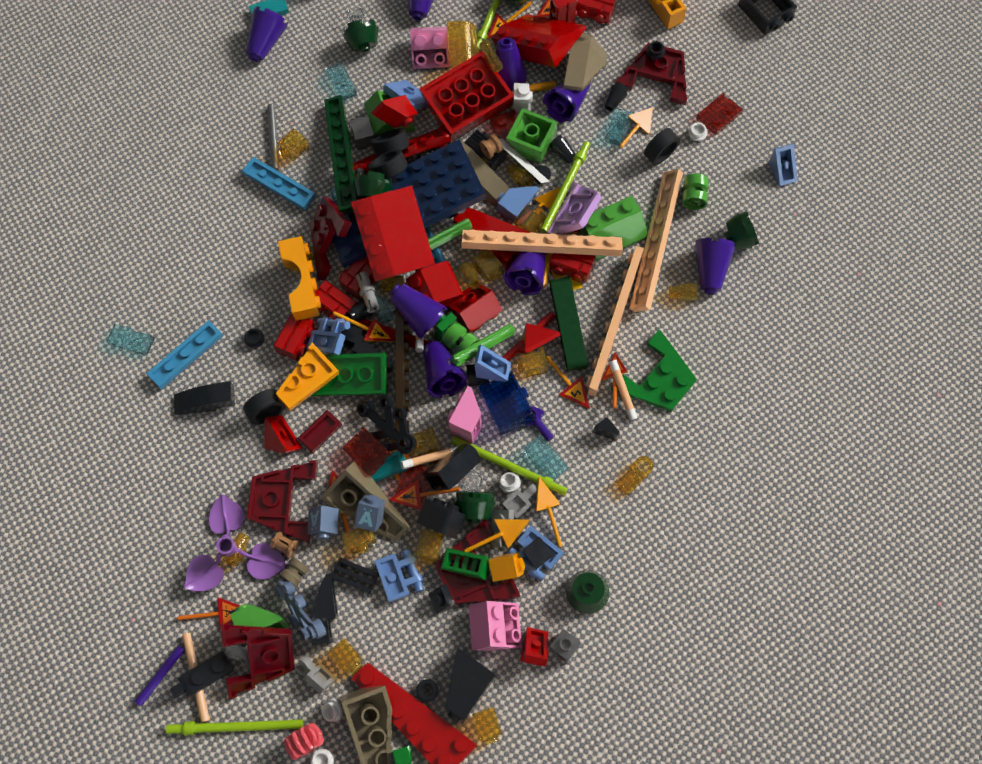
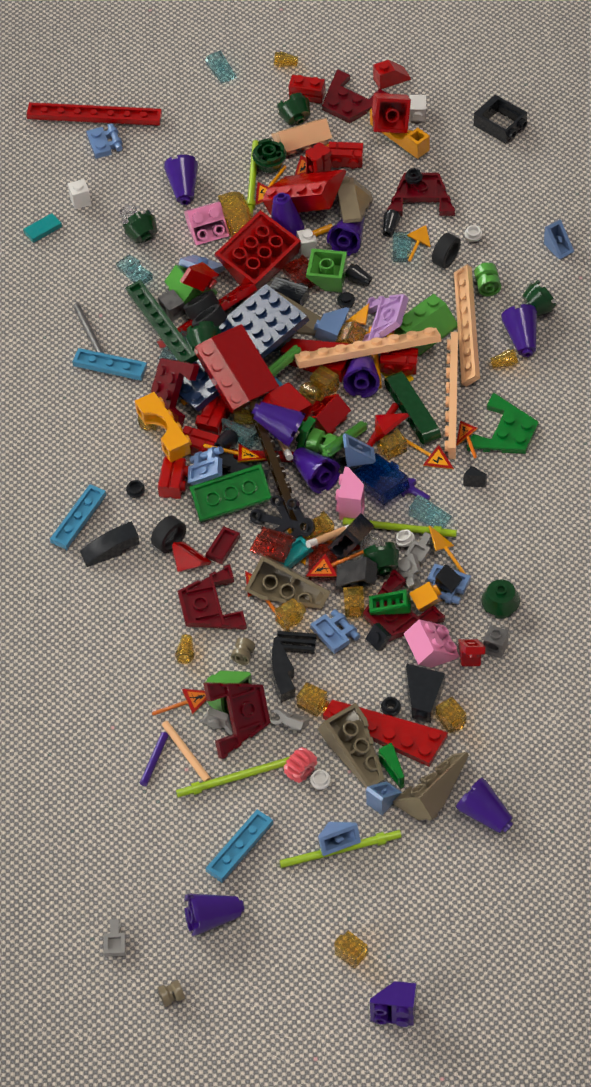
camera: 15 degrees left, 15 degrees down
clear light blue slope [106,324,155,356] -> none
black hinge [170,651,234,699] -> none
medium lavender plant [184,494,286,592] -> none
dark purple cone [246,6,288,62] -> none
medium nougat bush [270,532,299,559] -> none
sand blue plant [275,580,326,641] -> none
light orange wing [276,342,339,411] -> none
clear yellow brick [277,128,310,162] -> none
sand blue brick [307,505,339,540] -> none
white plate [322,699,343,722] -> none
sand blue brick [355,495,386,532] -> none
light grey pin [356,272,380,313] -> none
light orange piece [464,519,530,552] -> none
medium nougat wheel [479,134,503,159] -> none
clear yellow axle [480,39,503,72] -> none
white sticker [499,139,549,183] -> none
clear yellow cone [506,163,534,188] -> none
lime bar [540,141,591,234] -> none
light nougat bar [609,360,638,420] -> none
clear yellow piece [615,456,654,496] -> none
clear red plate [696,93,743,135] -> none

